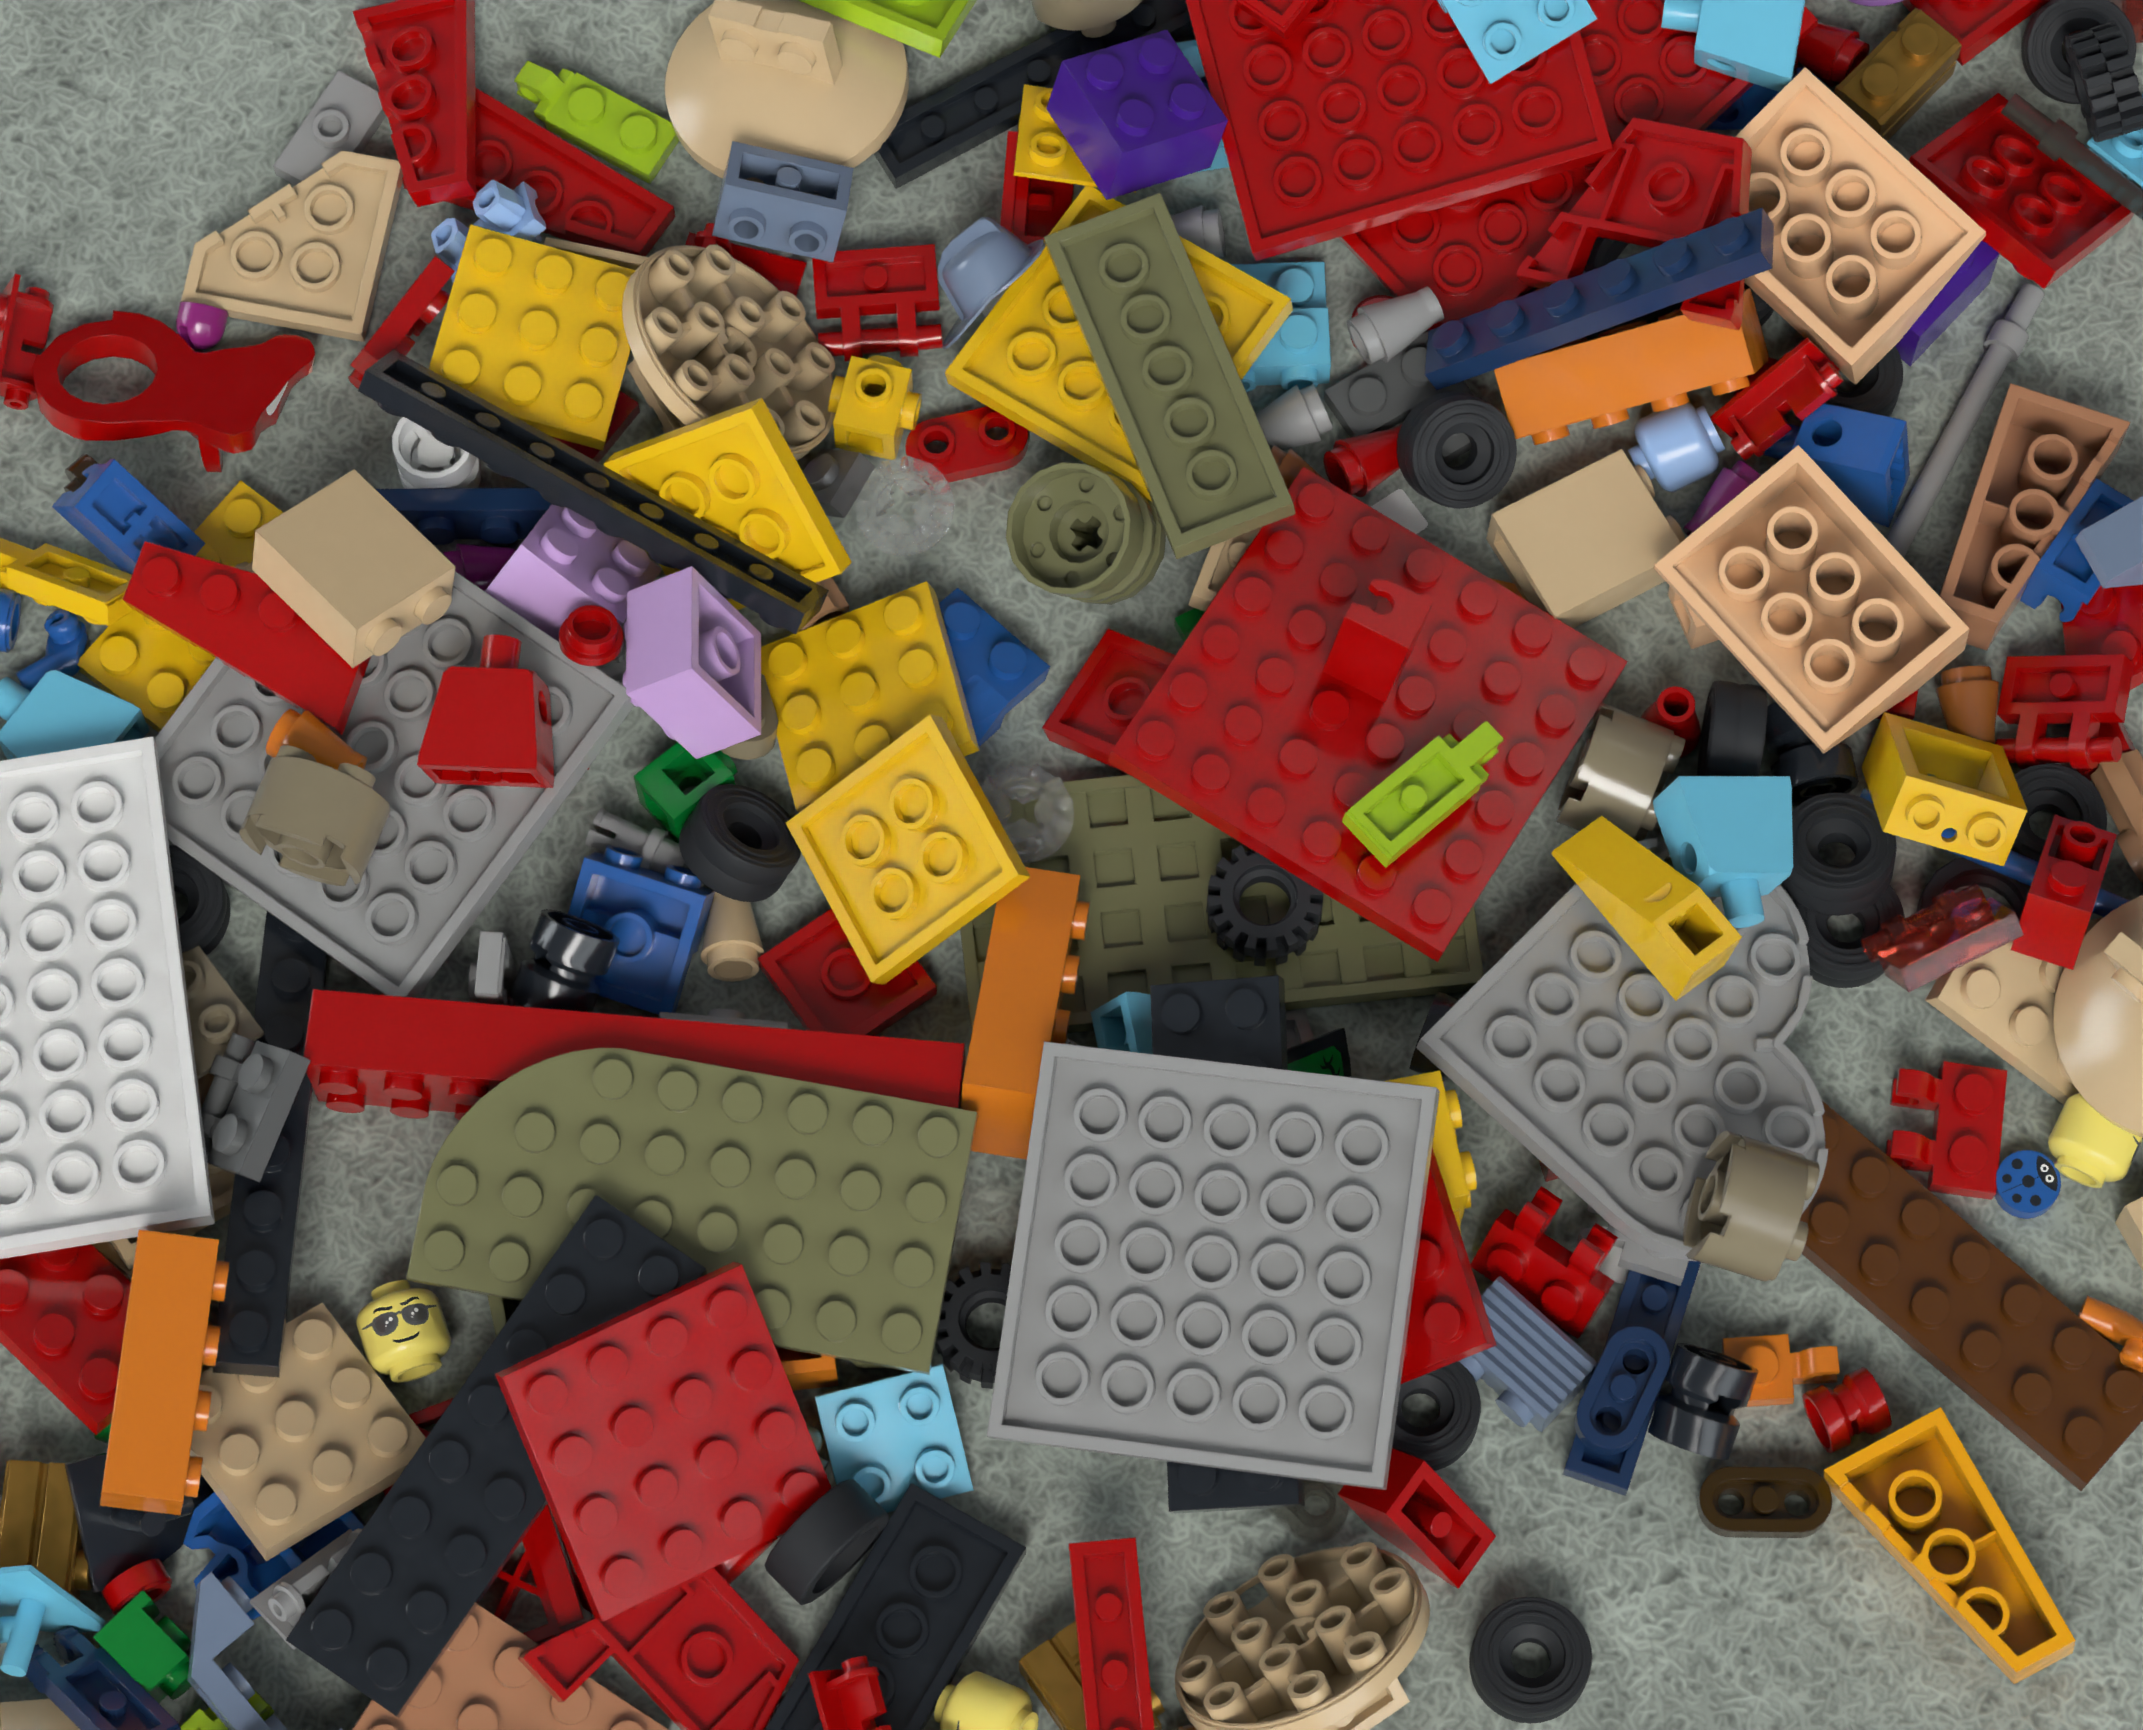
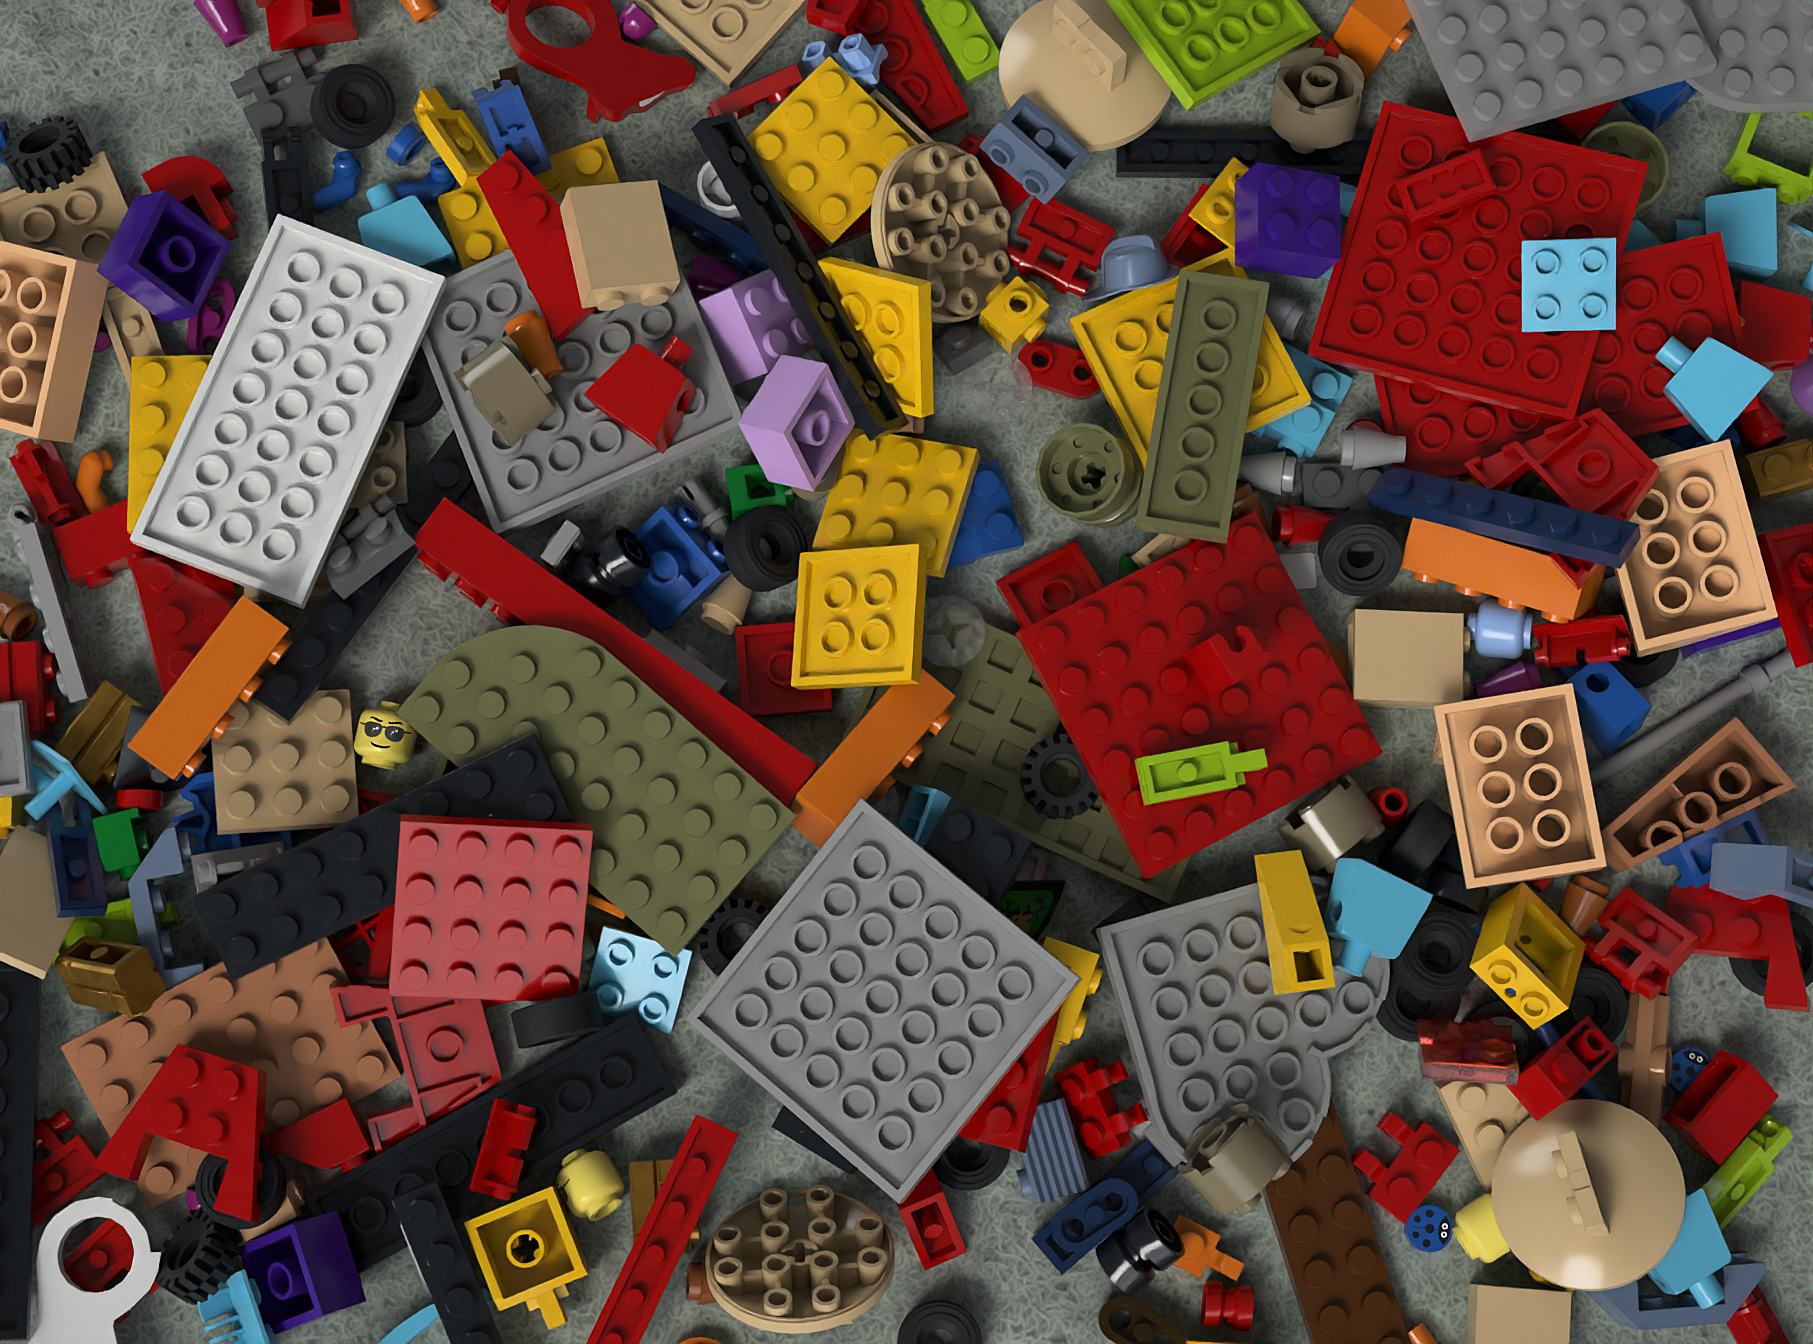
camera: 25 degrees right, 10 degrees up
red plate [559,605,624,666] -> none

